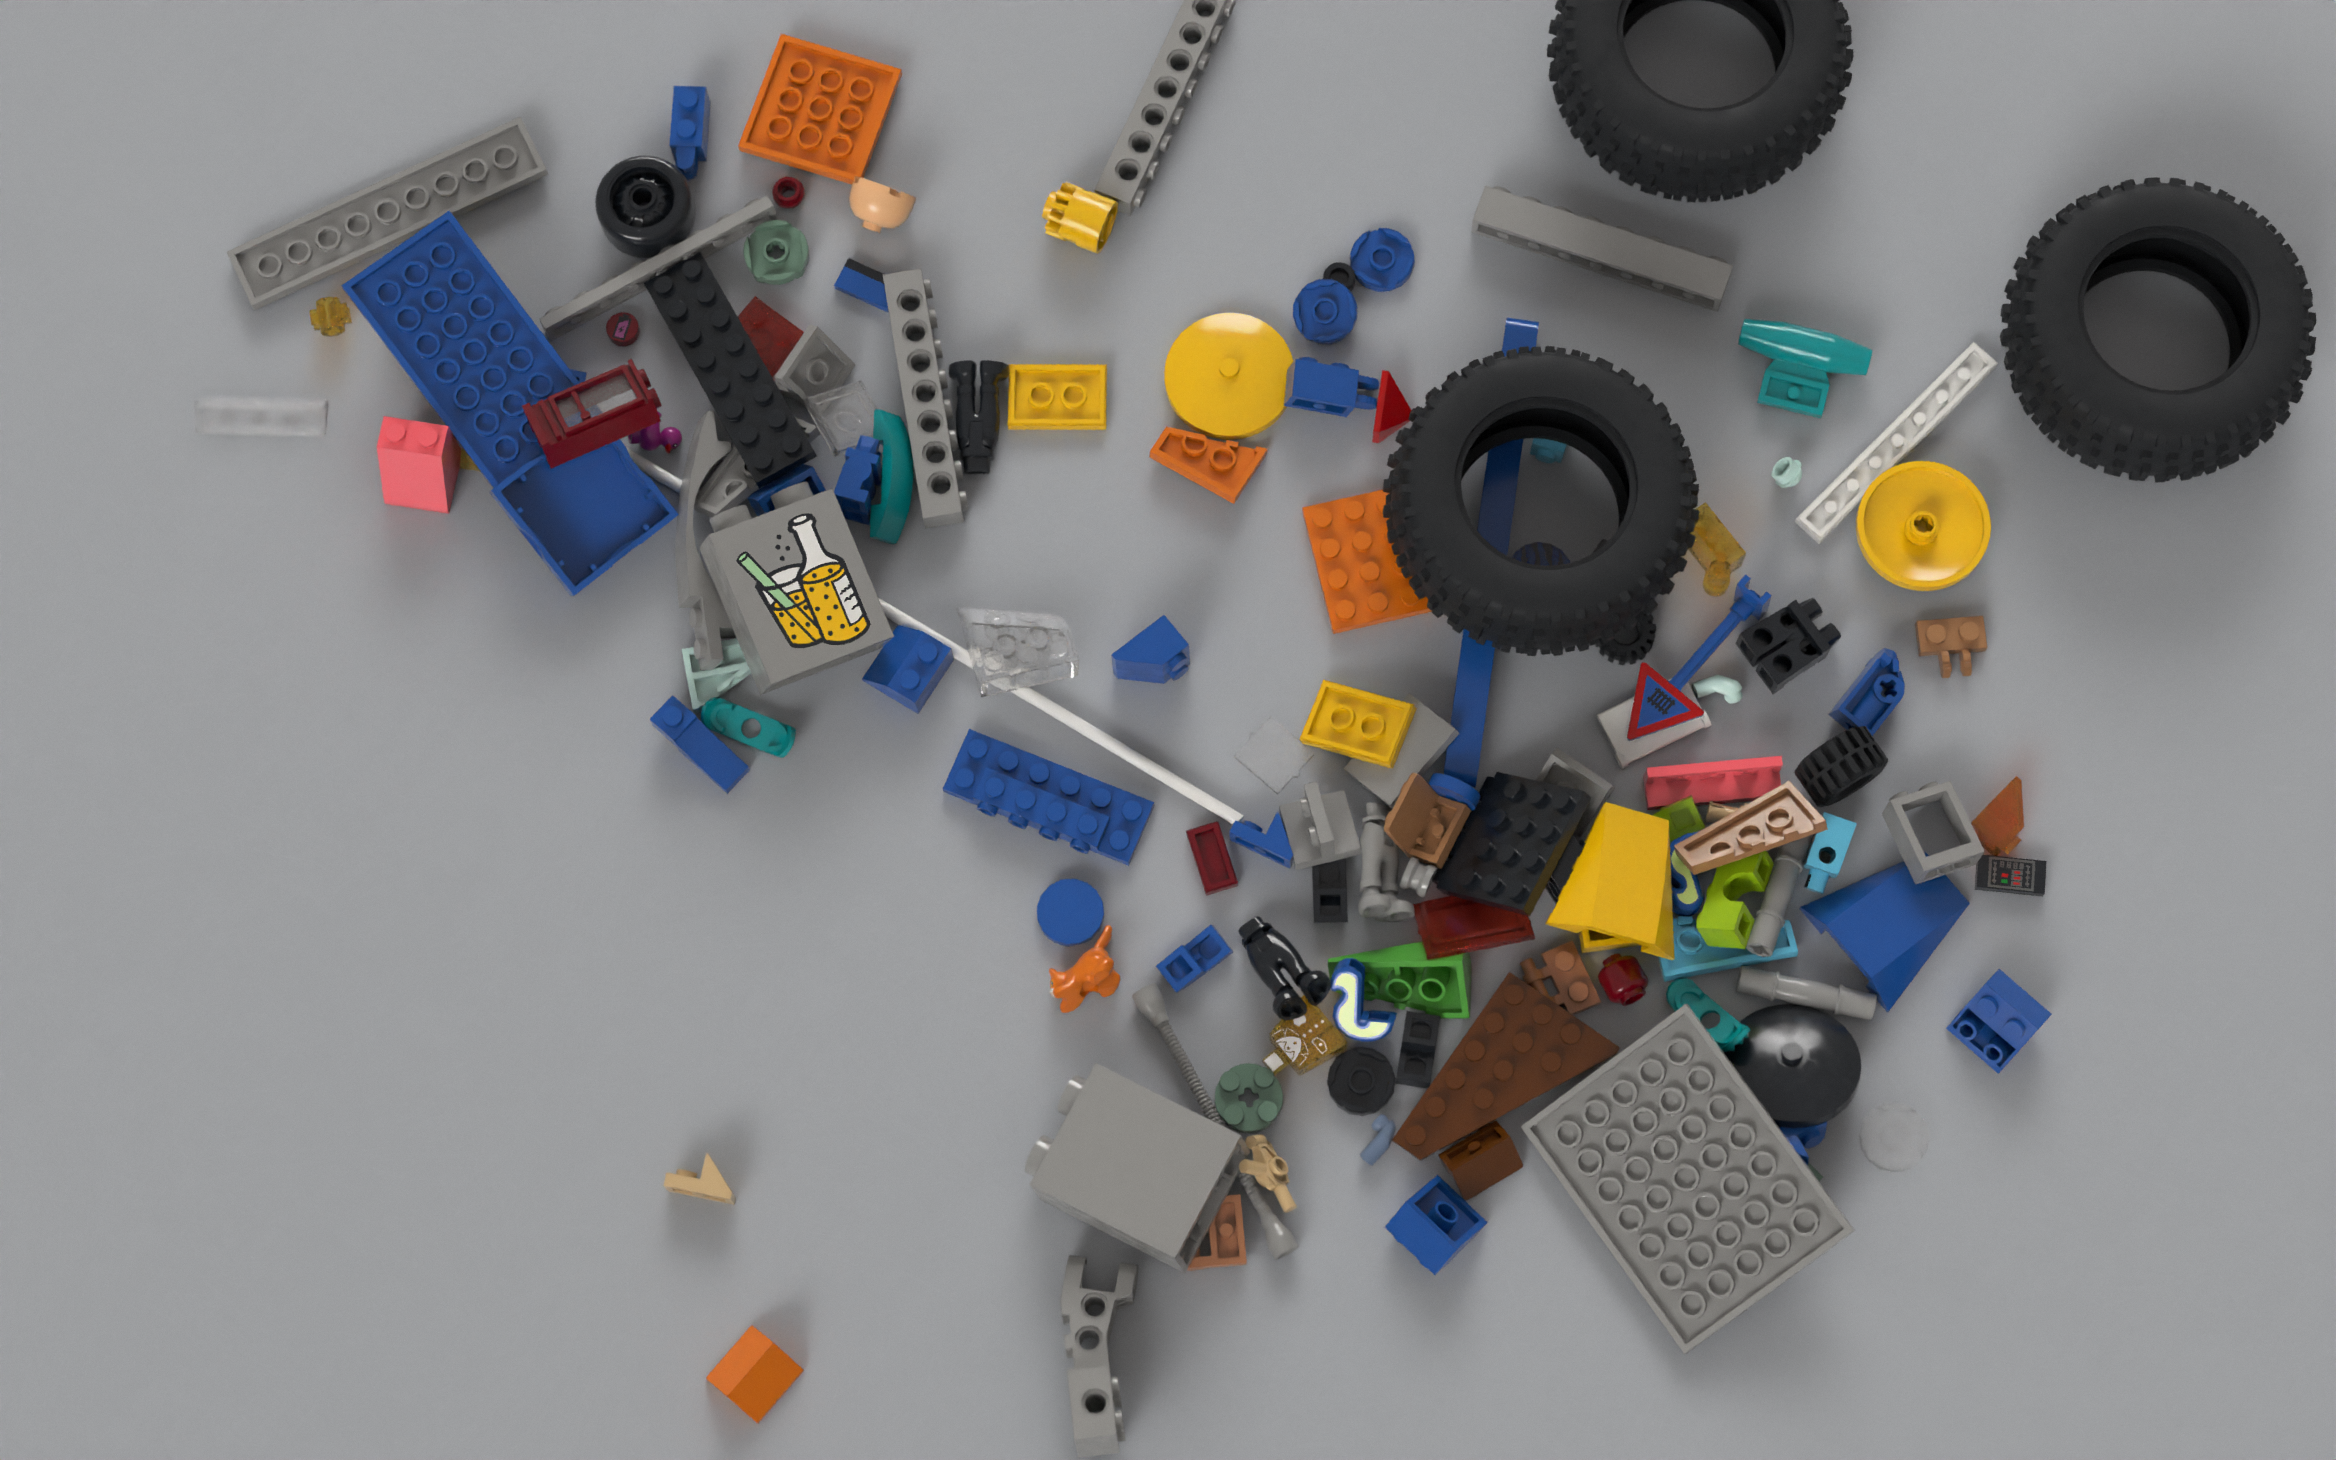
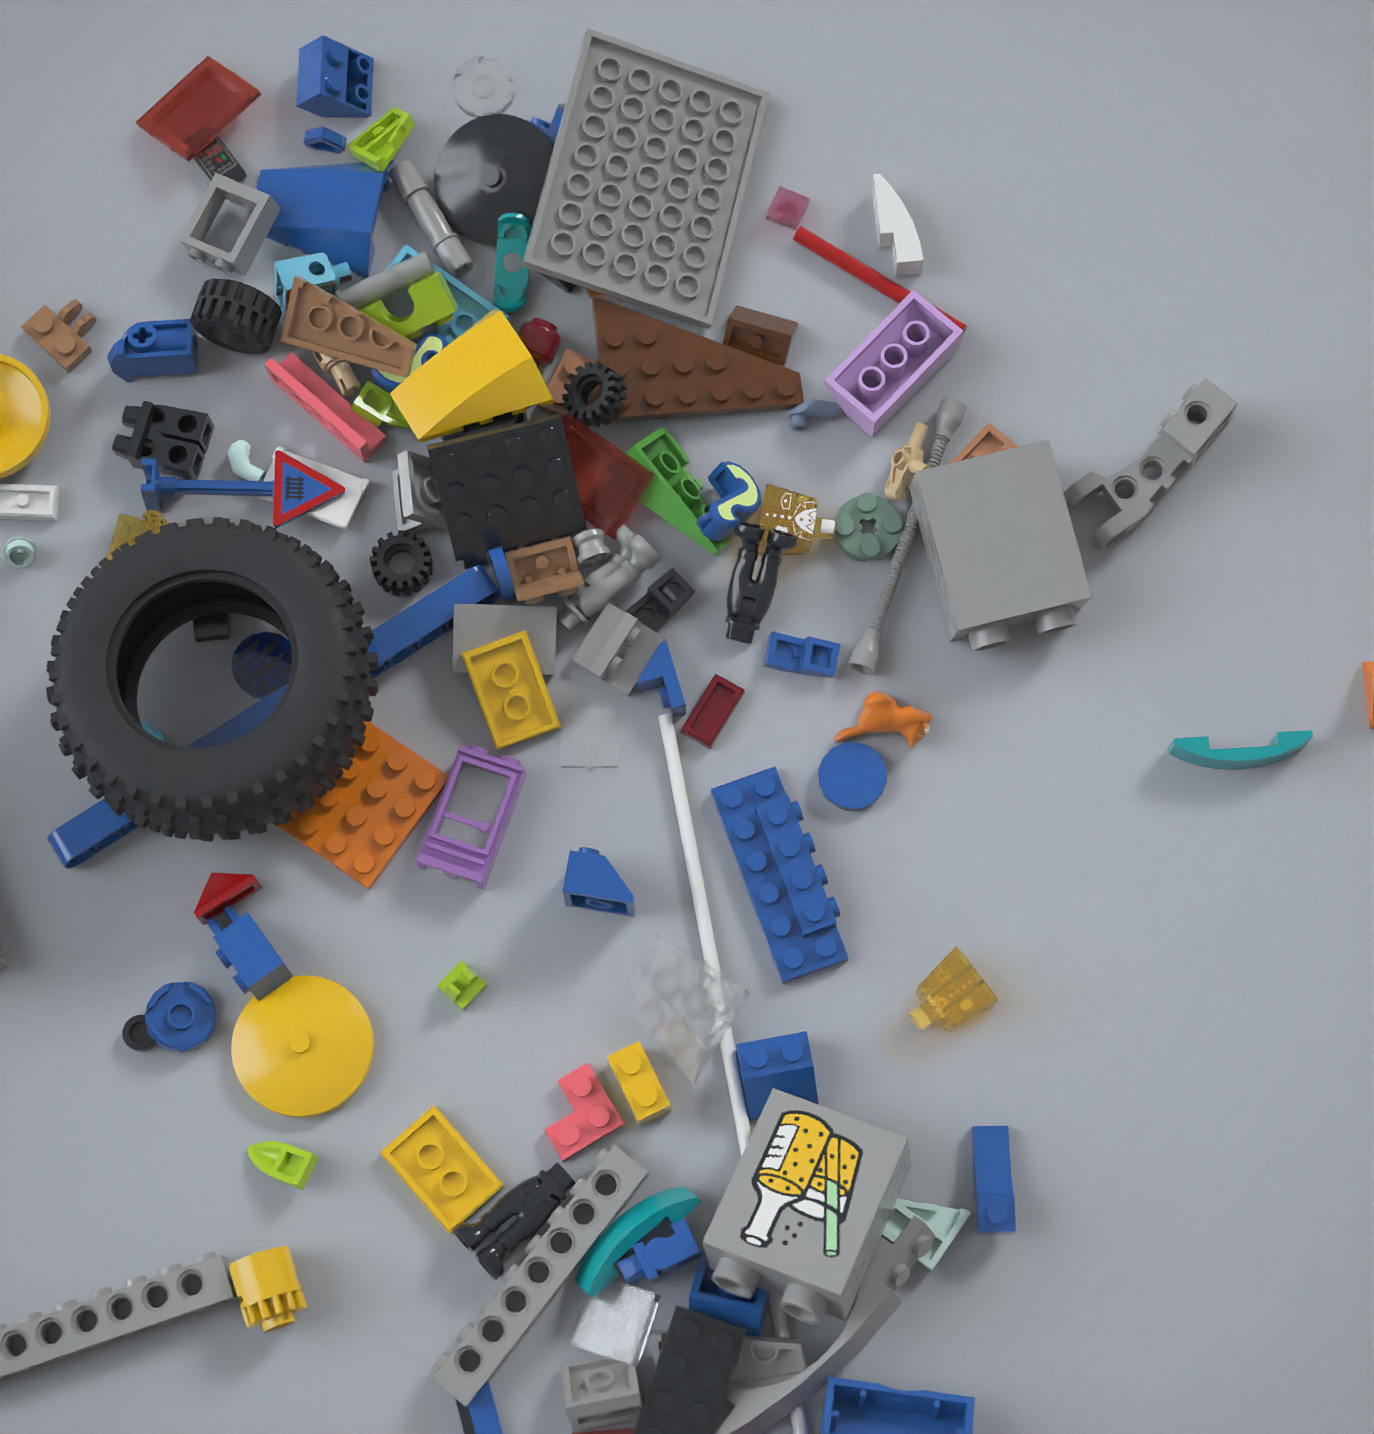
camera: 135 degrees left, 0 degrees up
tan slope [663,1153,736,1205] -> none
teal piece [701,697,796,758] -> none
orange wing [1149,426,1268,504] -> none
black tile [1327,1047,1396,1116] -> none
blue tile [1350,228,1415,292] -> none
blue slope [1385,1175,1488,1275] -> none
black slope [1395,1011,1440,1089] -> none
clear orange slope [1971,776,2024,856] -> none
none -> clear red piece [136,56,261,162]
none -> lime plate [247,1141,319,1191]
none -> blue tile [303,126,347,153]
none -> lime wing [346,106,416,173]
none -> black tyre [370,530,433,596]
none -> medium lavender door [416,745,526,890]
none -> lime tile [437,960,488,1012]
none -> coral plate [544,1063,624,1162]
none -> black tyre [562,361,628,427]
none -> yellow piece [607,1041,671,1126]
none -> clear pink plate [766,186,810,231]
none -> red piece [793,226,967,334]
none -> lavender slope [824,289,963,438]
none -> white slope [871,174,924,276]
none -> clear yellow torso [908,946,999,1031]
none -> teal slope [1168,730,1313,770]

